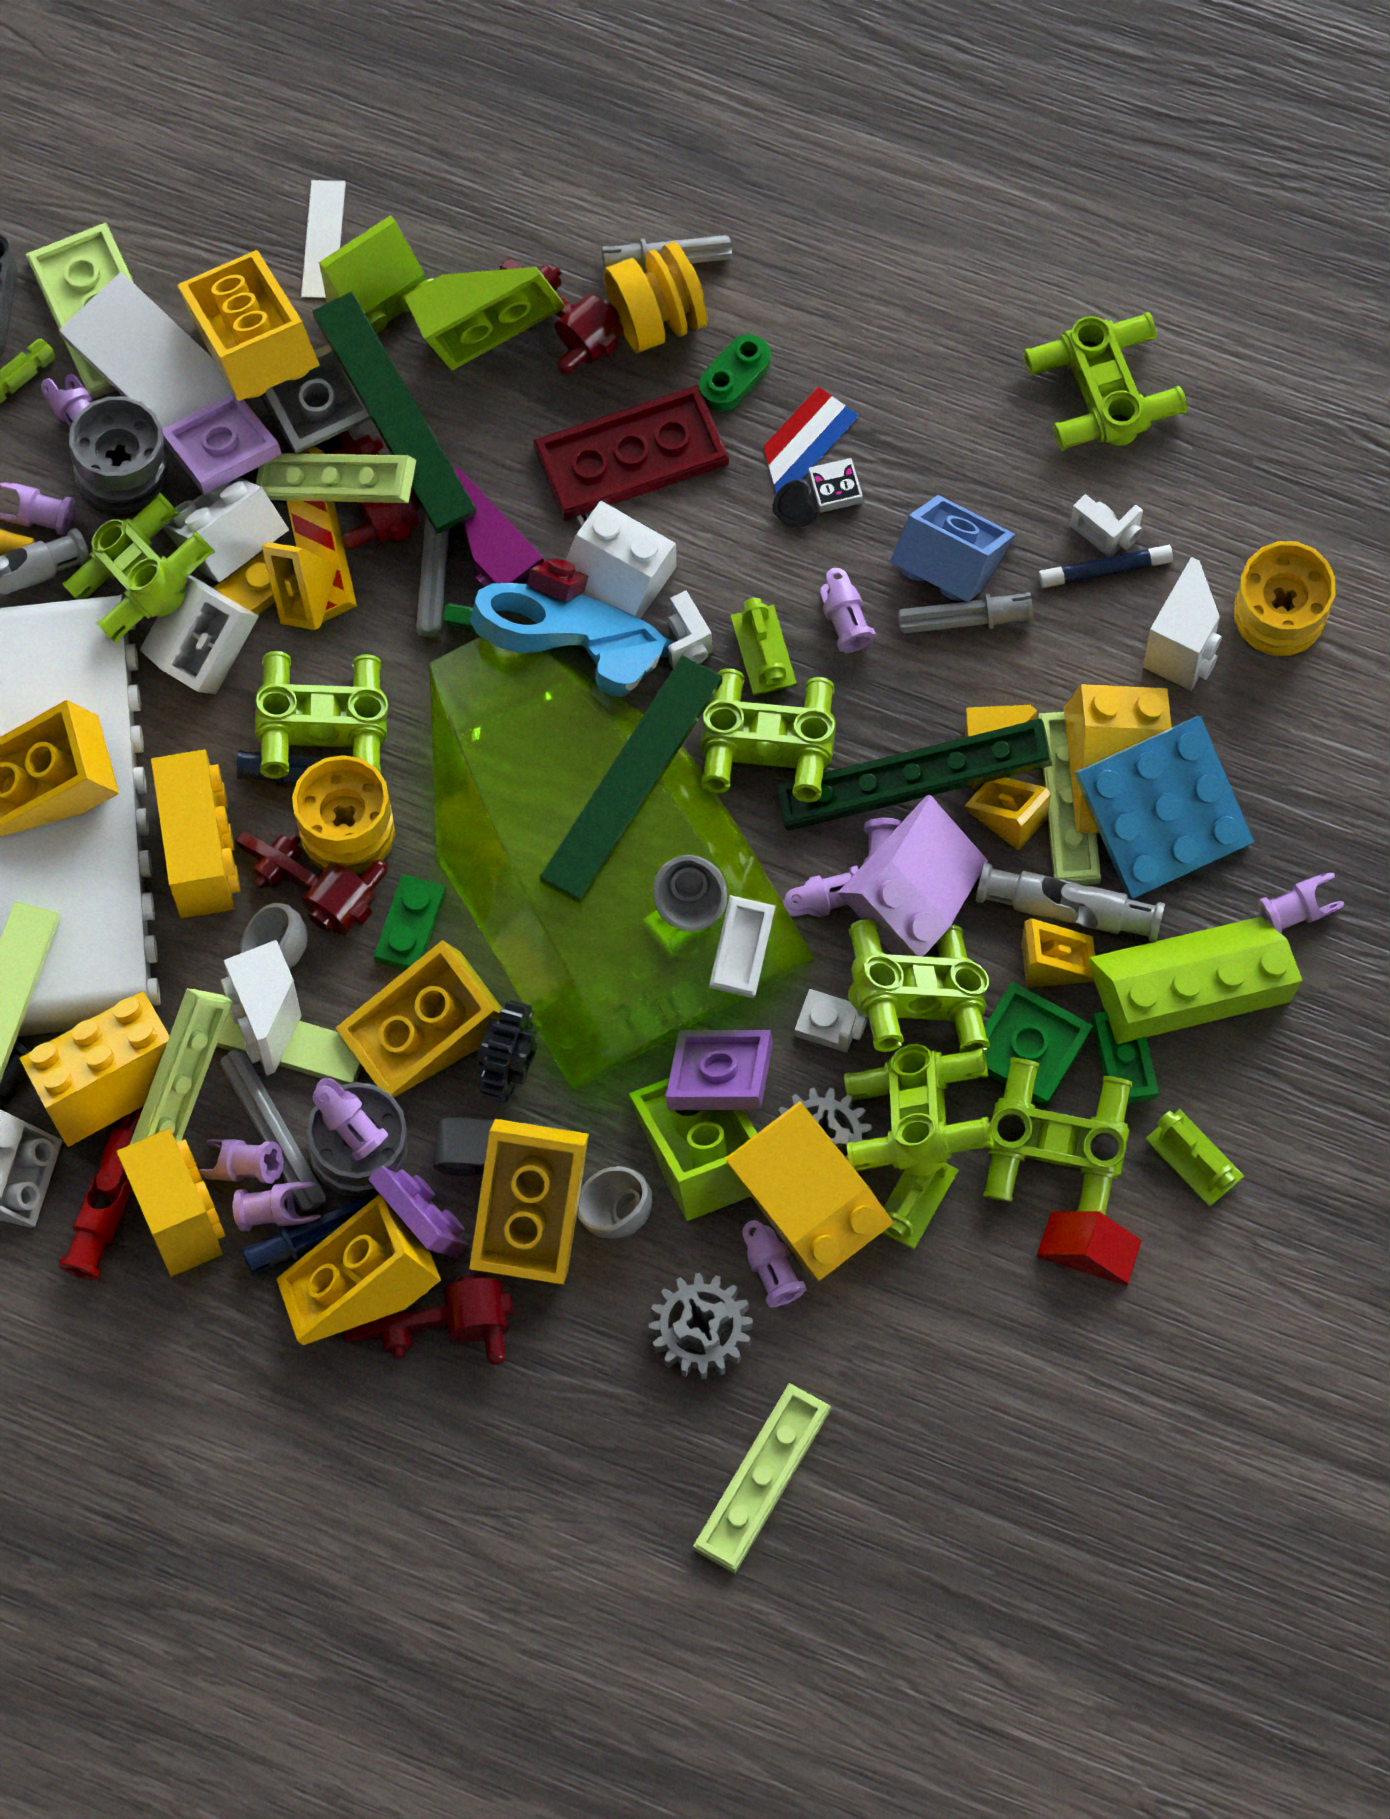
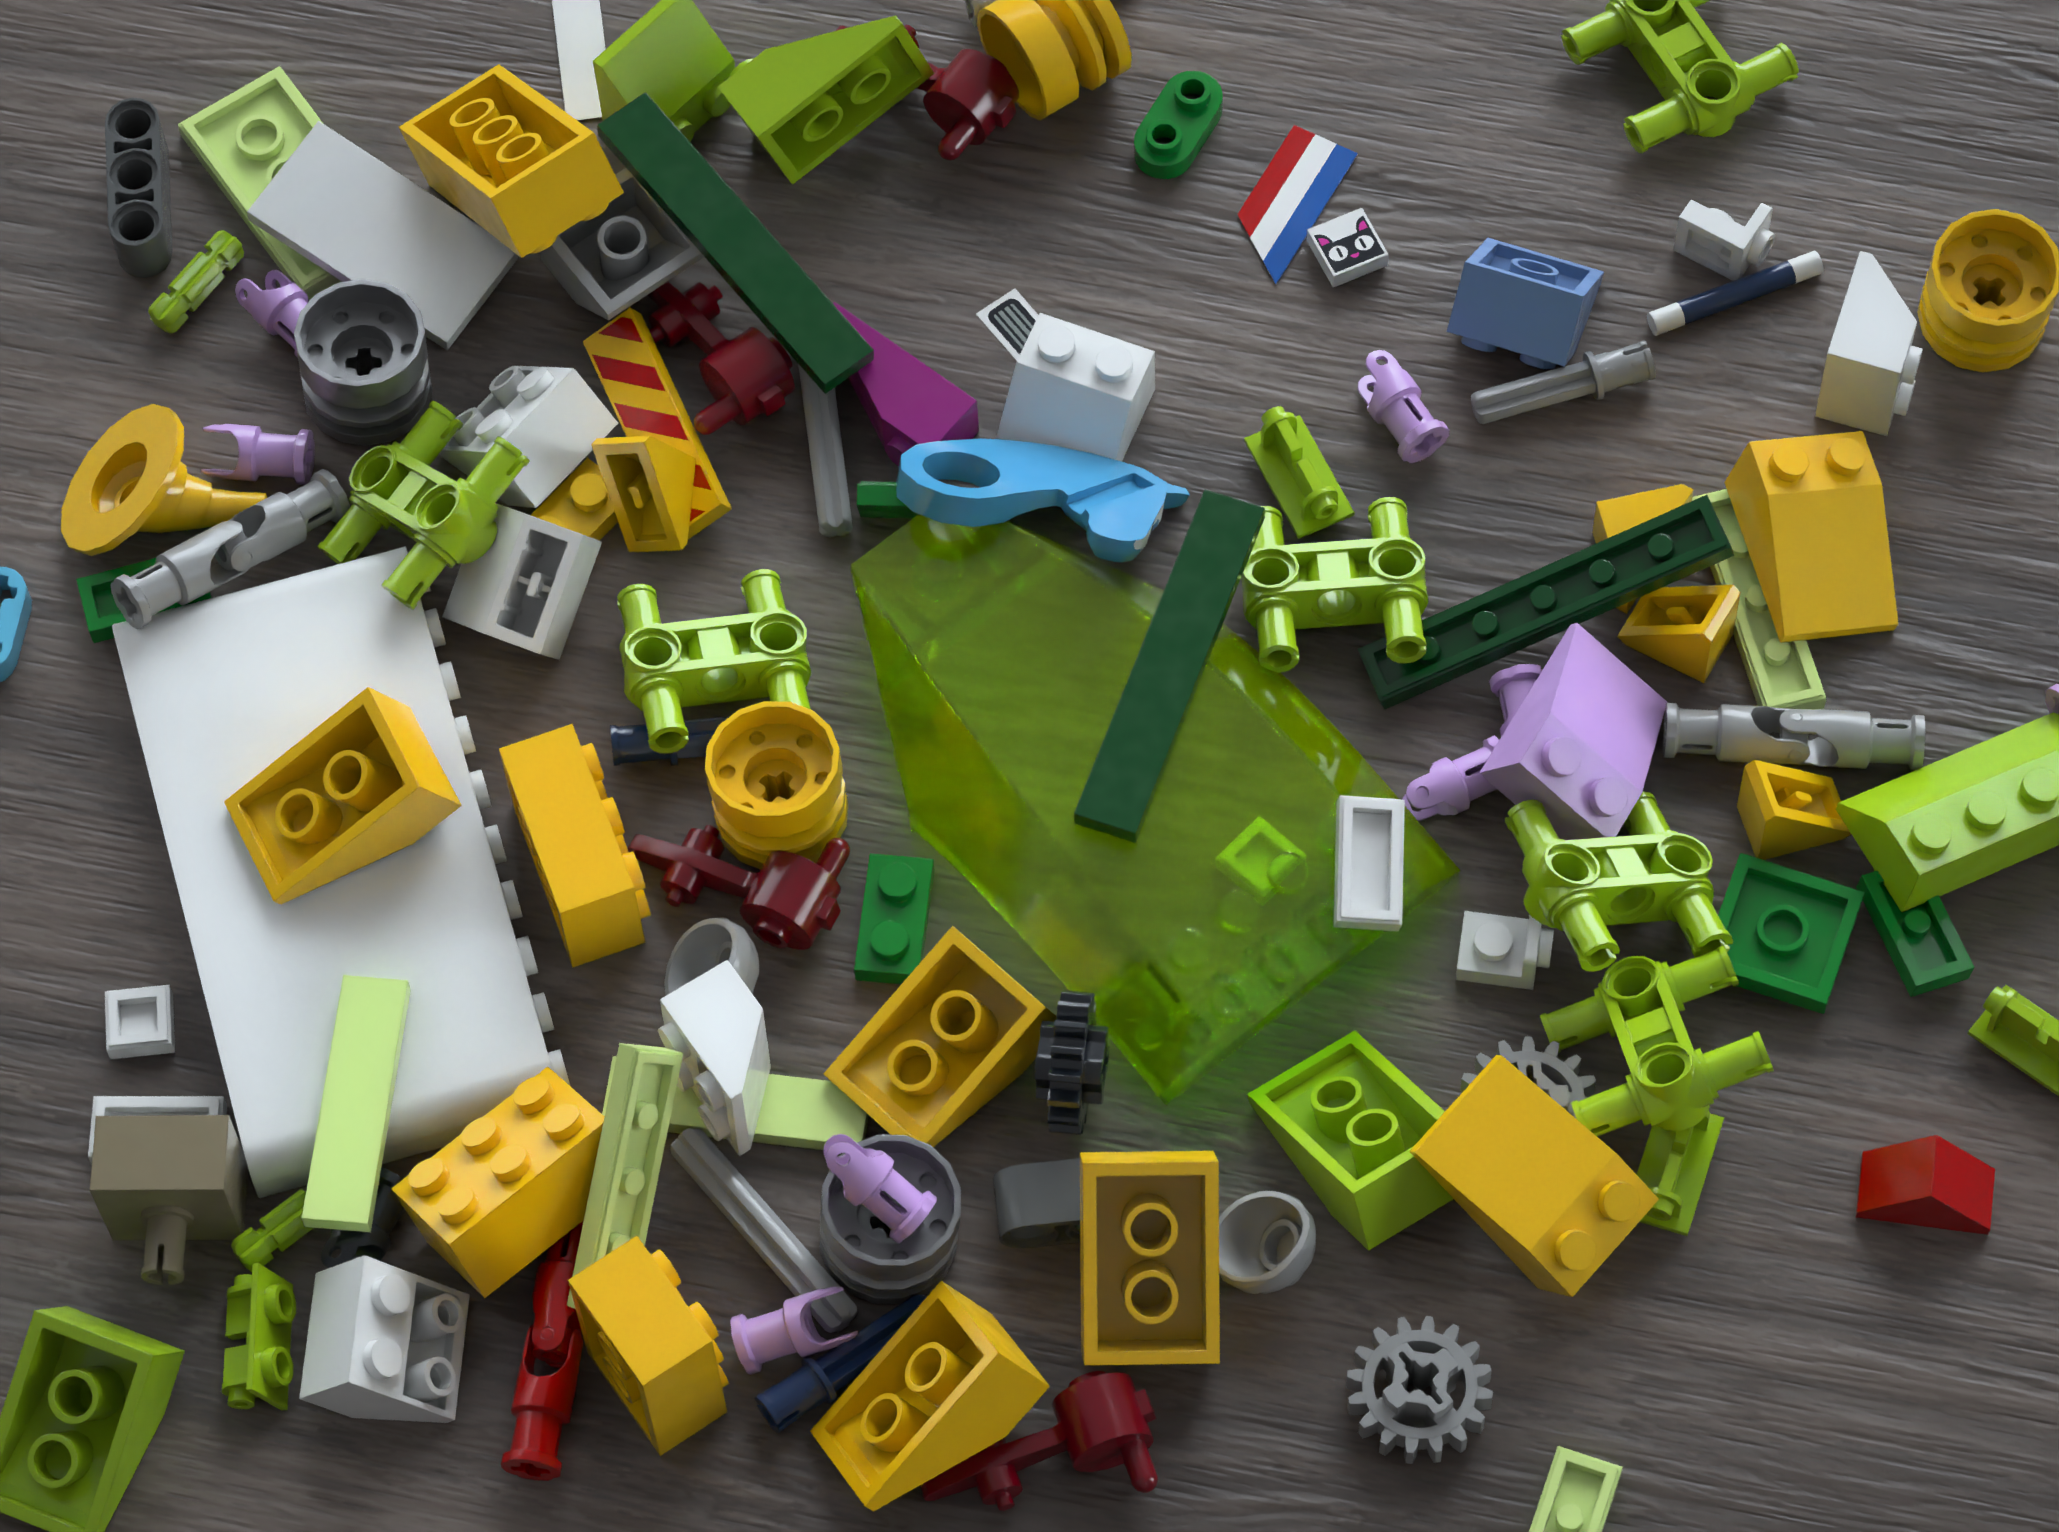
camera: 10 degrees left, 5 degrees down
lavender plate [162,393,281,495] -> none
lavender piece [198,1139,284,1184] -> none
yellowish green tile [256,453,416,503] -> none
medium lavender plate [368,1166,470,1258] -> none
dark red plate [526,559,589,602] -> none
dark red tile [533,385,729,521] -> none
light grey piece [652,855,727,932] -> none
medium lavender plate [666,1030,773,1110] -> none
white bracket [668,590,713,669] -> none
lavender piece [742,1220,807,1308] -> none
black piece [772,479,817,527] -> none
lime piece [983,1057,1133,1215] -> none
dark azure plate [1074,716,1254,899] -> none

